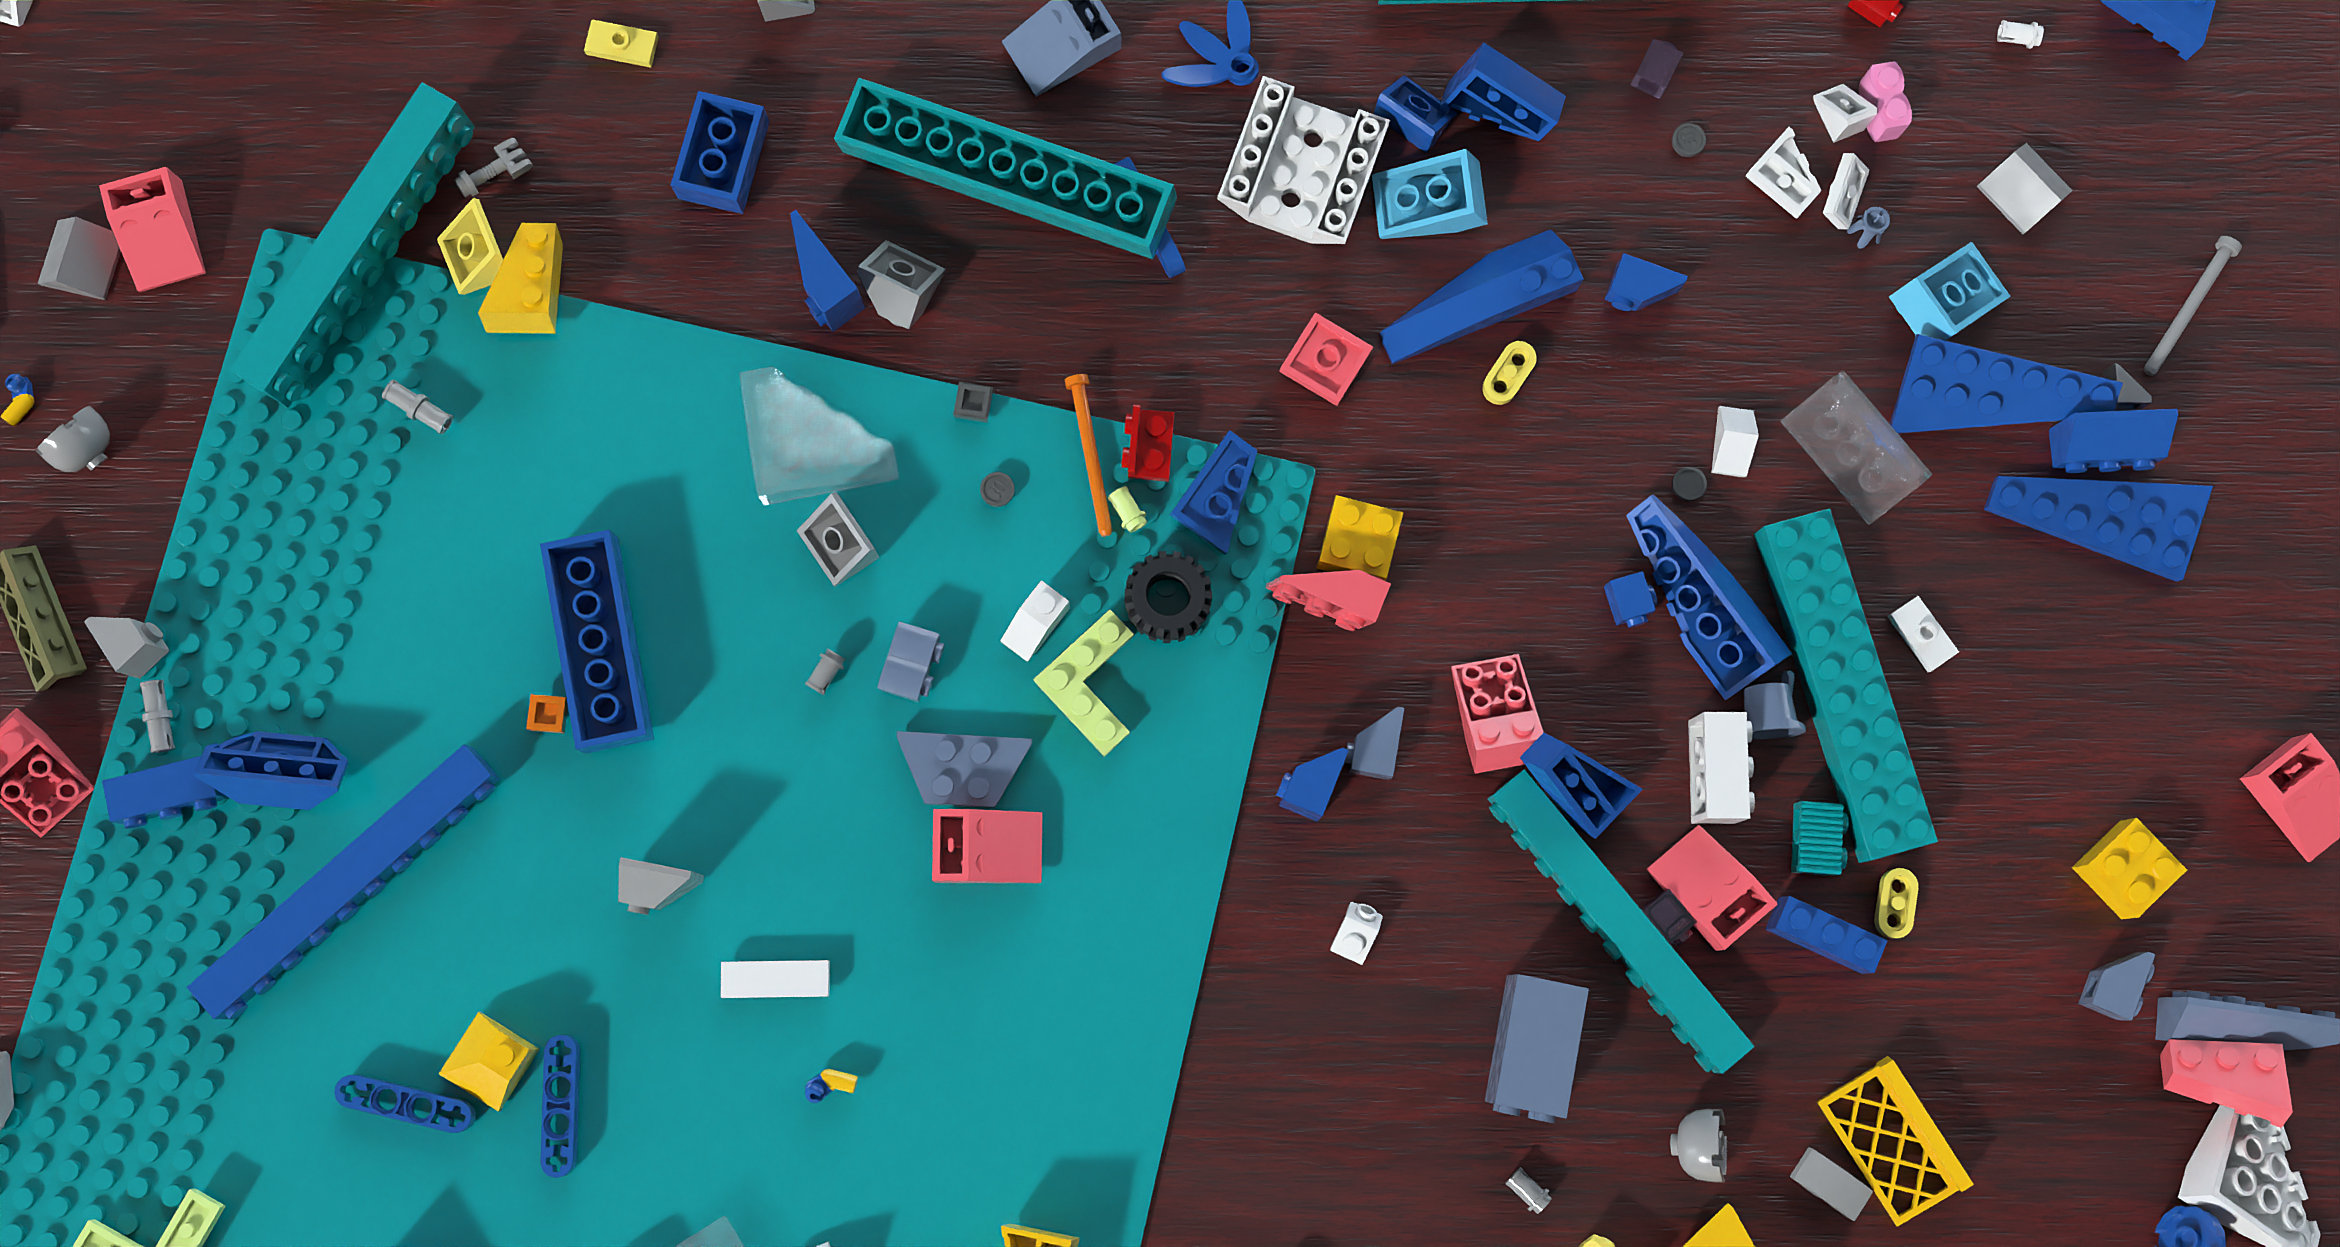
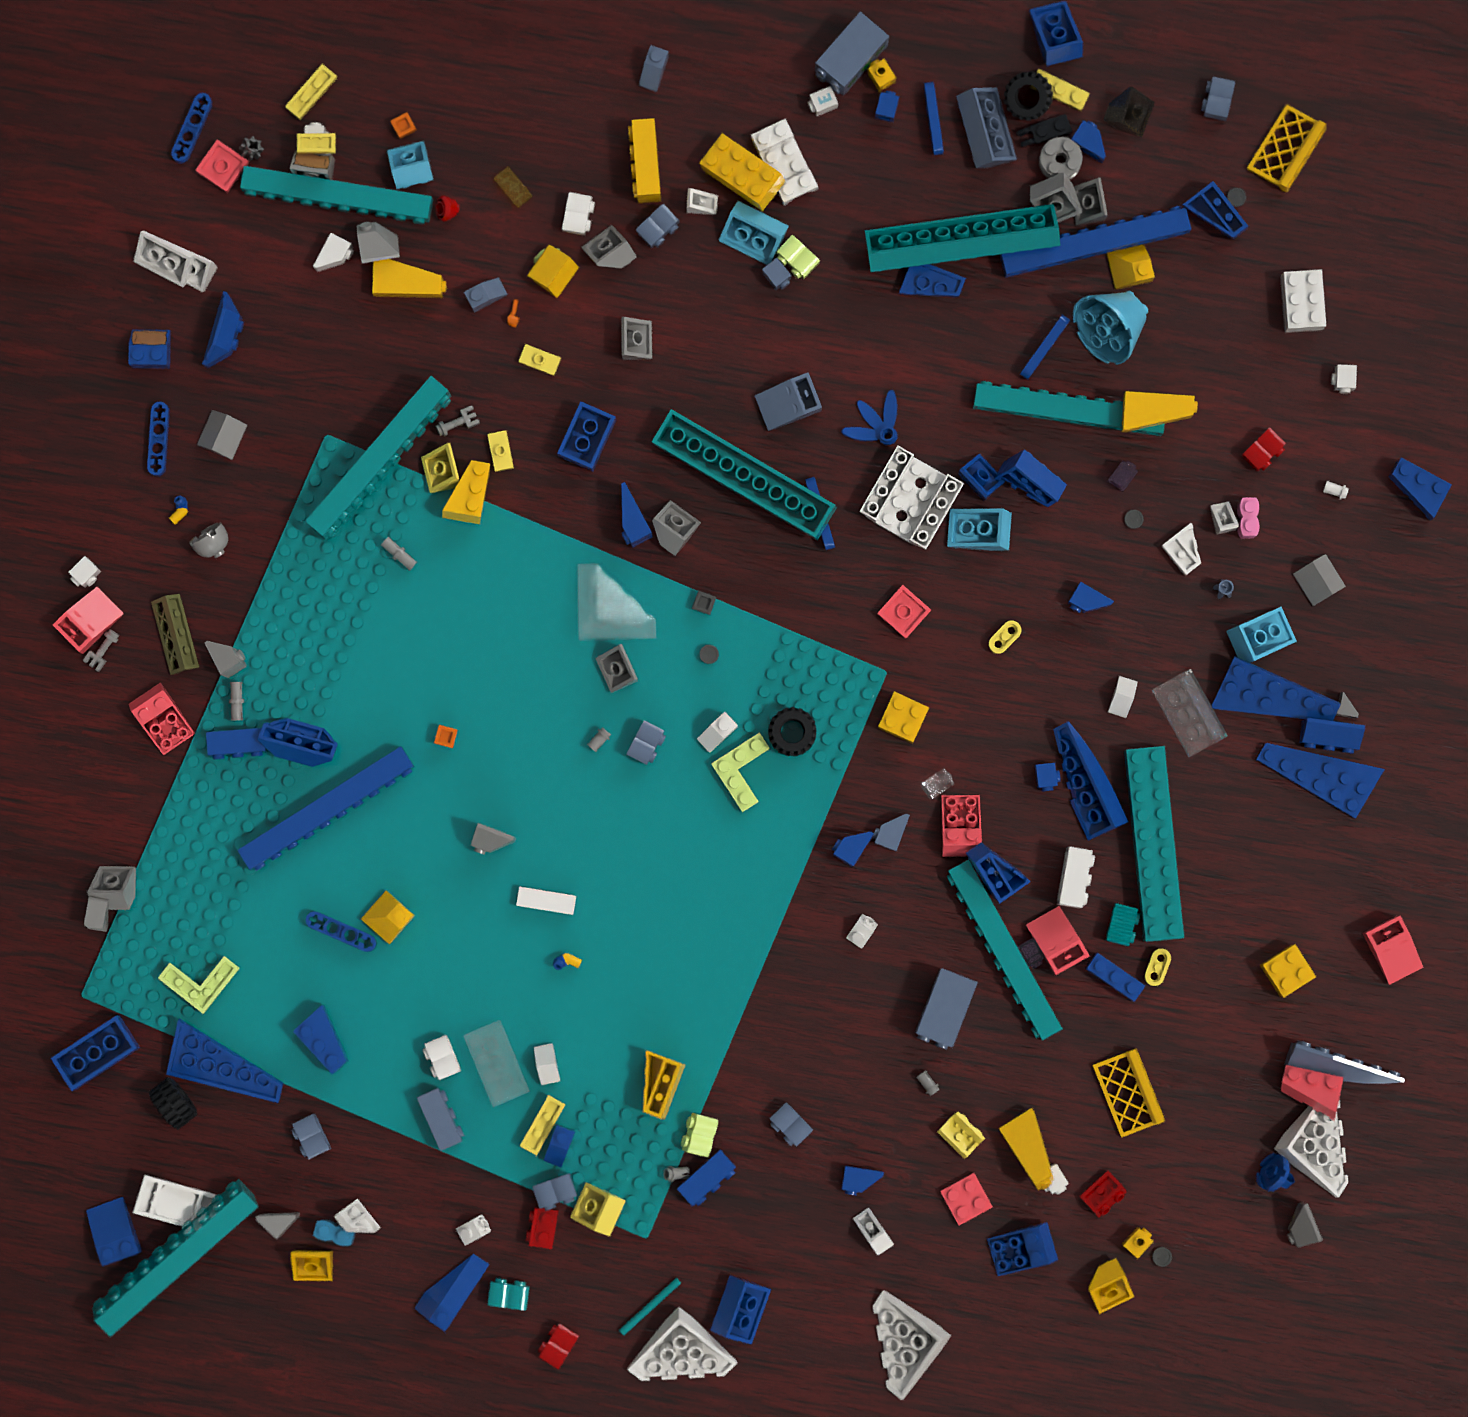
camera: 15 degrees right, 5 degrees up
coral slope [99,167,206,292] -> none
blue brick [540,530,654,754] -> none
blue beam [540,1035,580,1178] -> none
sand blue wing [897,731,1032,808] -> none
coral slope [932,809,1042,883] -> none
orange bar [1065,374,1112,537] -> none
yellowish green pin [1108,486,1147,533] -> none
red bracket [1122,404,1175,482] -> none
blue wing [1169,430,1257,555] -> none
coral slope [1266,570,1391,631] -> none
blue wedge [1379,229,1584,364] -> none
light grey cylinder [1670,1109,1727,1182] -> none
dark grey piece [1672,467,1707,501] -> none
sand blue hat [1744,671,1806,739] -> none
light grey slope [1790,1147,1873,1221] -> none
white plate [1823,153,1869,229] -> none
white plate [1887,596,1959,672] -> none
sand blue slope [2078,952,2155,1021] -> none
light grey bar [2144,236,2242,376] -> none
none -> blue wedge [202,291,244,368]
none -> light yellow plate [488,430,514,472]
none -> clear bracket [920,768,955,800]

